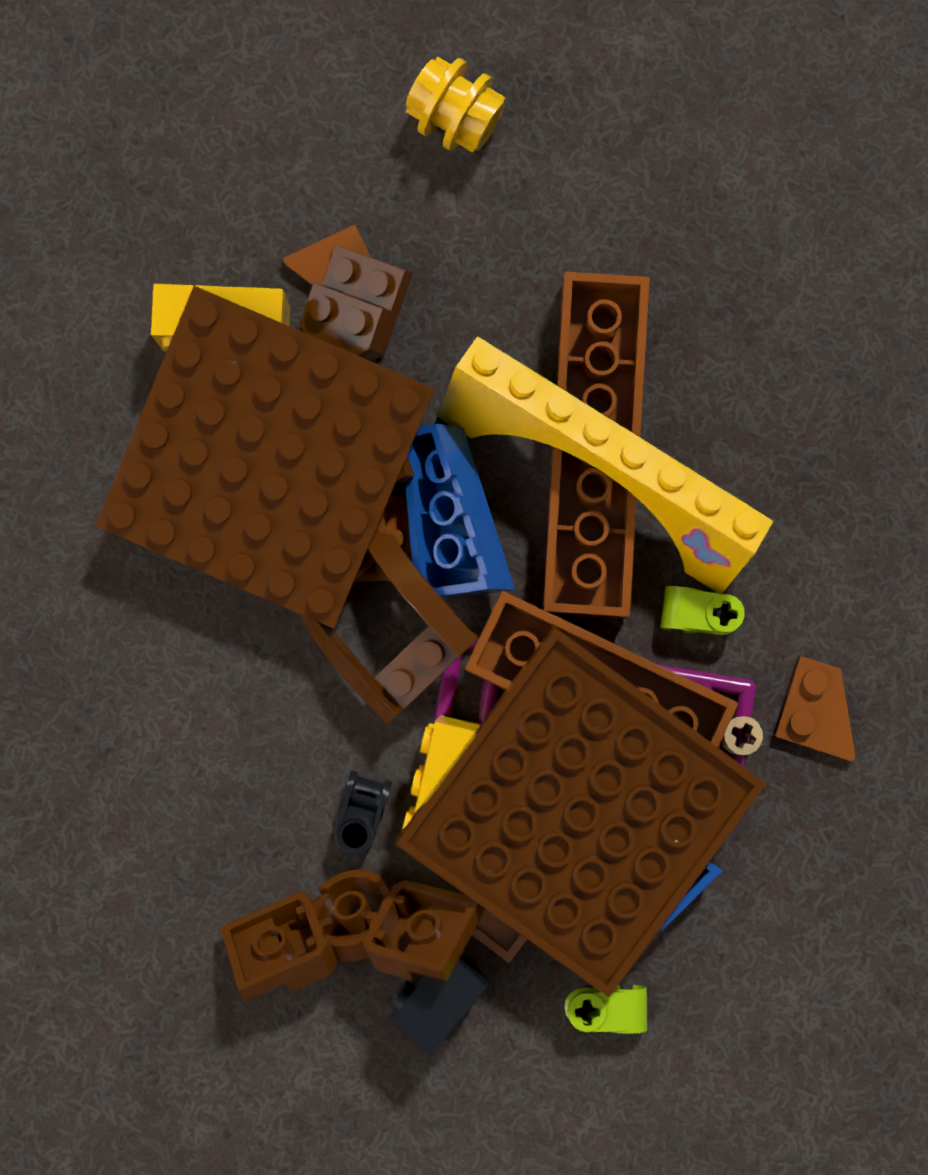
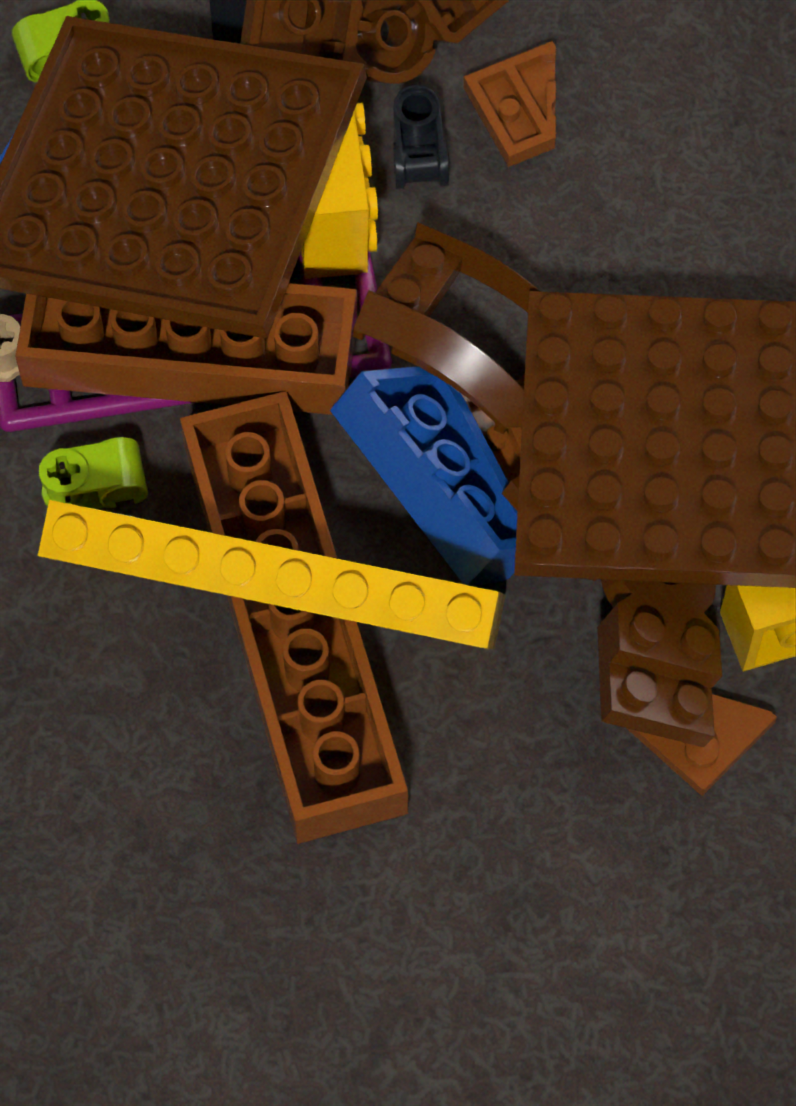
camera: 160 degrees right, 20 degrees down
yellow piece [405,56,505,153] -> none
none -> dark orange wing [463,41,556,167]

